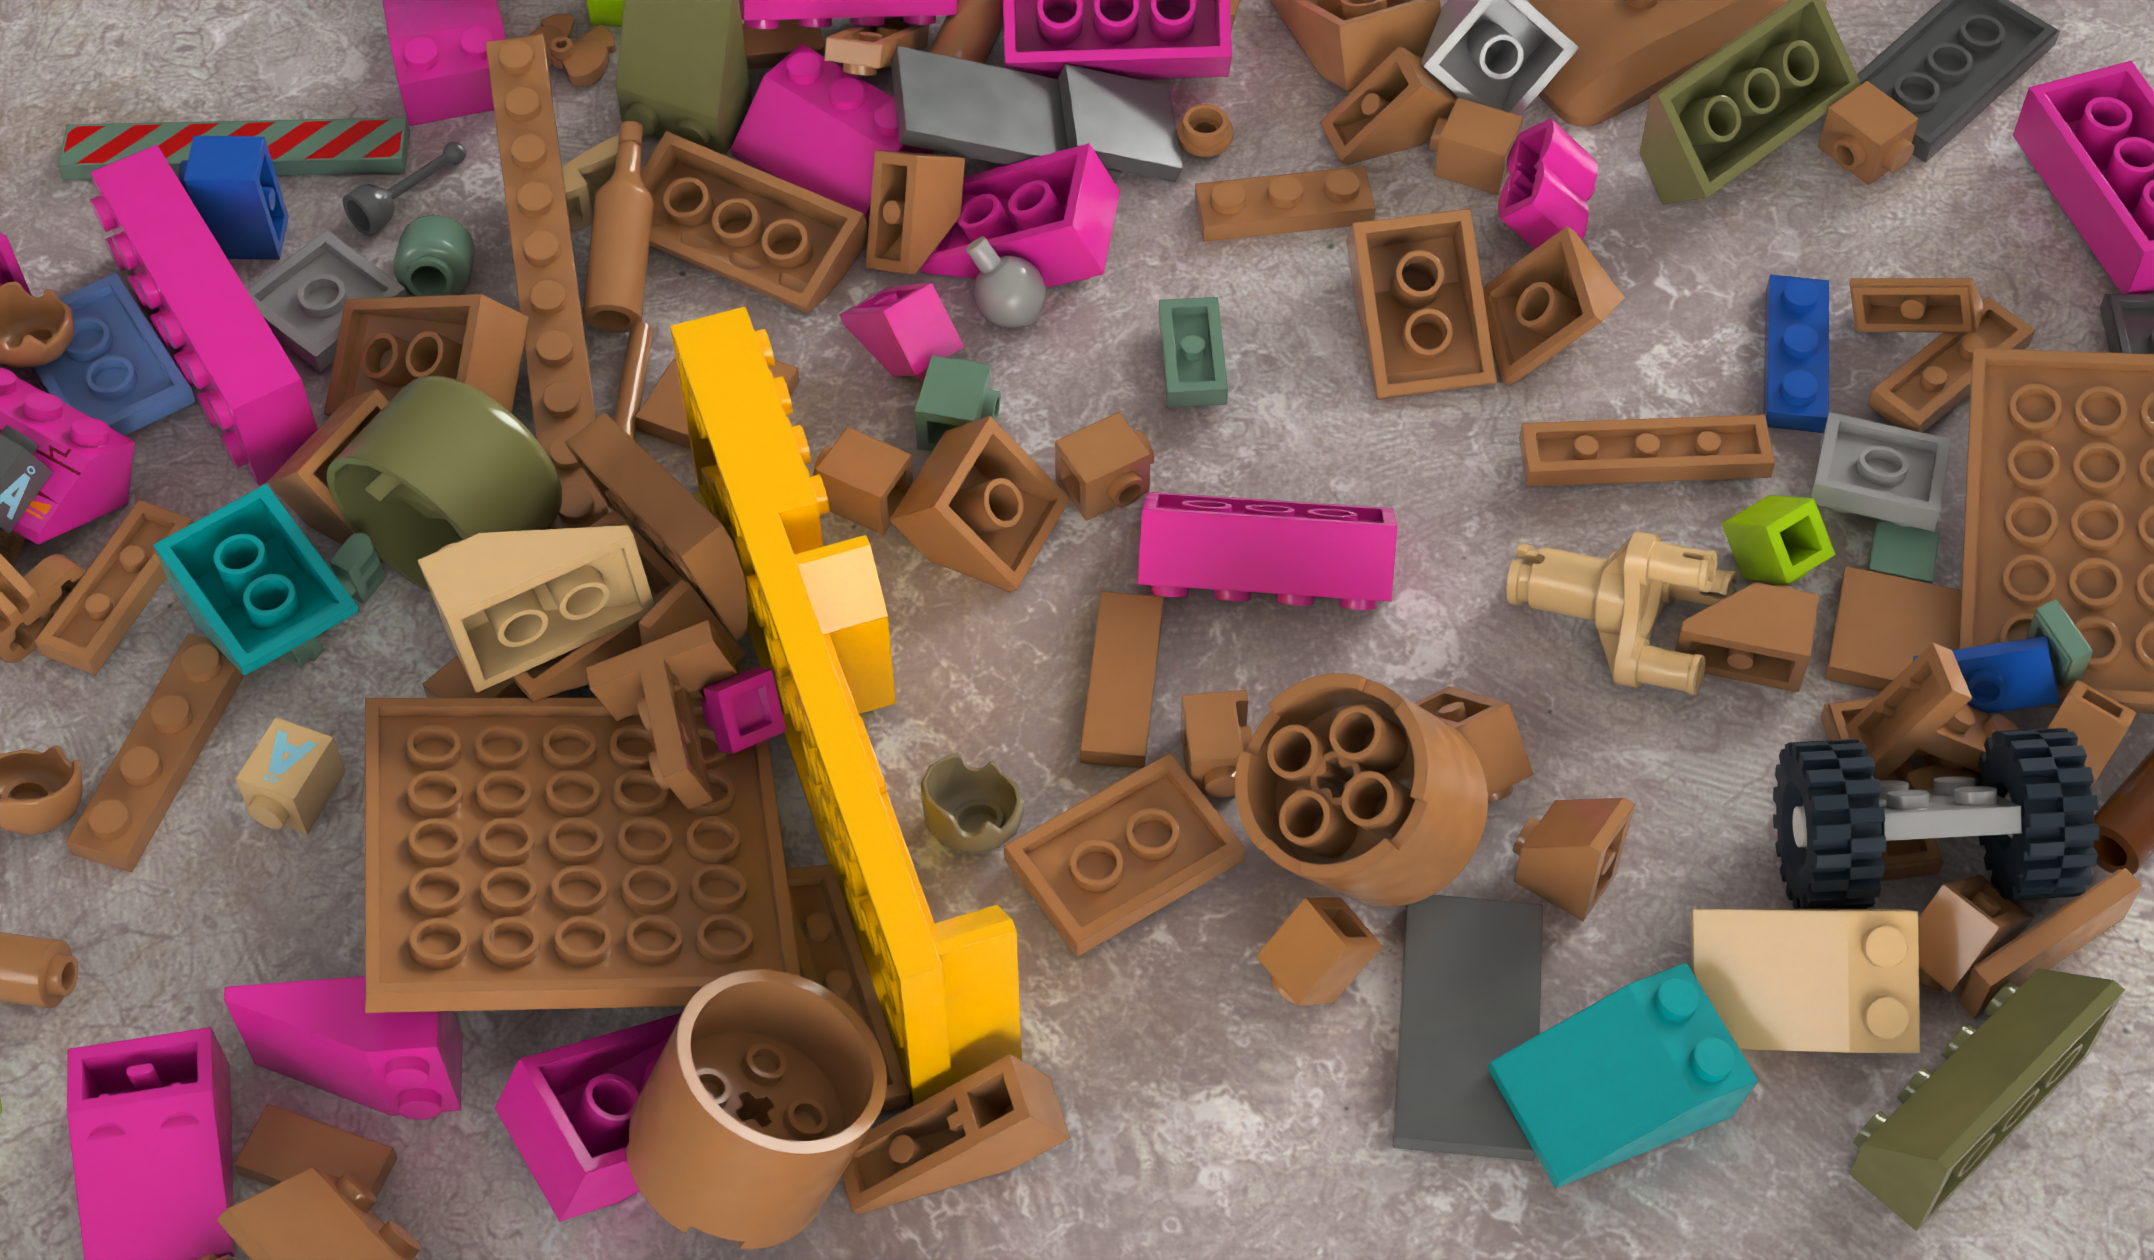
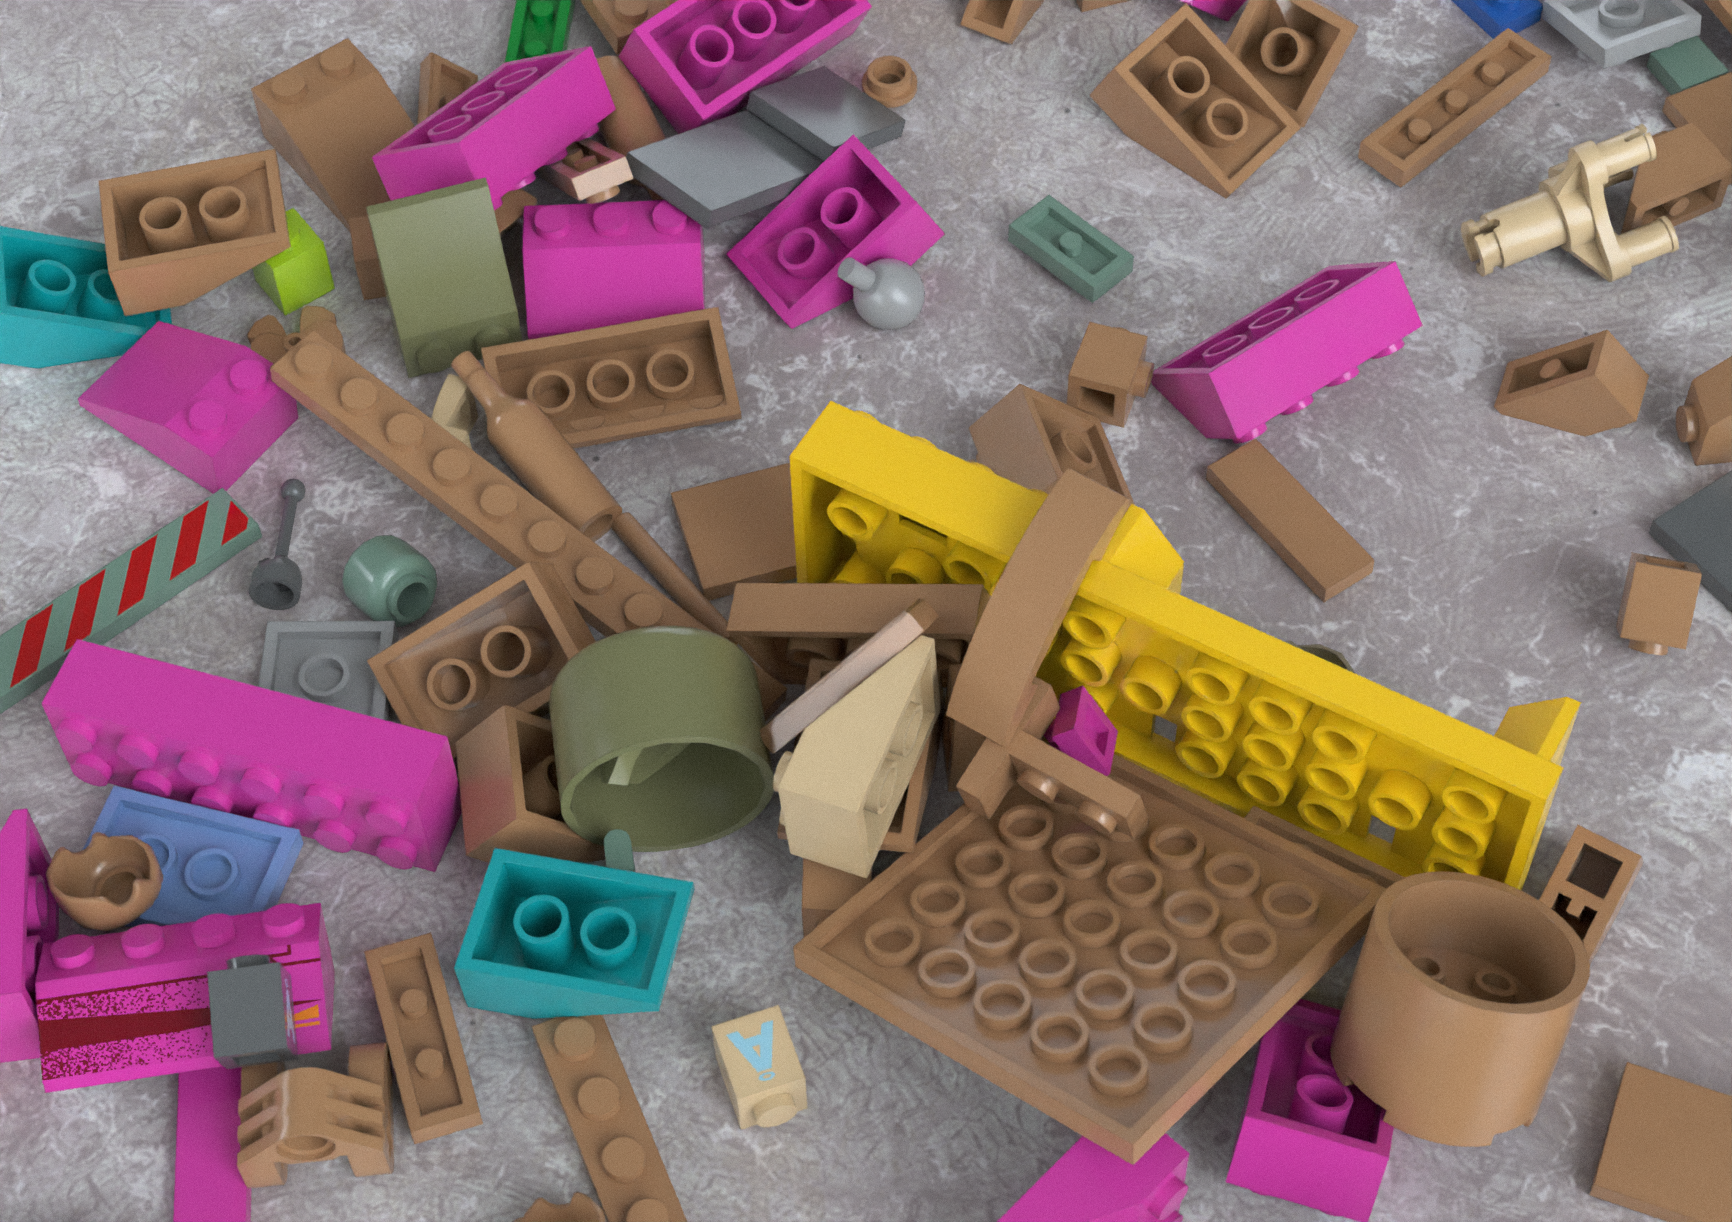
camera: 40 degrees left, 0 degrees up
blue brick [179,136,289,260] -> none
dark pink slope [839,283,964,381] -> none
medium nougat slope [866,150,965,274] -> none
sand green brick [914,355,1001,451] -> none
medium nougat plate [1004,753,1245,957] -> none
medium nougat brick [1180,690,1252,798] -> none
medium nougat plate [1195,166,1376,242] -> none
medium nougat brick [1235,673,1488,907] -> none
lime brick [1721,495,1836,586] -> none
none -> medium nougat tile [760,598,939,754]
none -> medium nougat slope [946,468,1131,747]

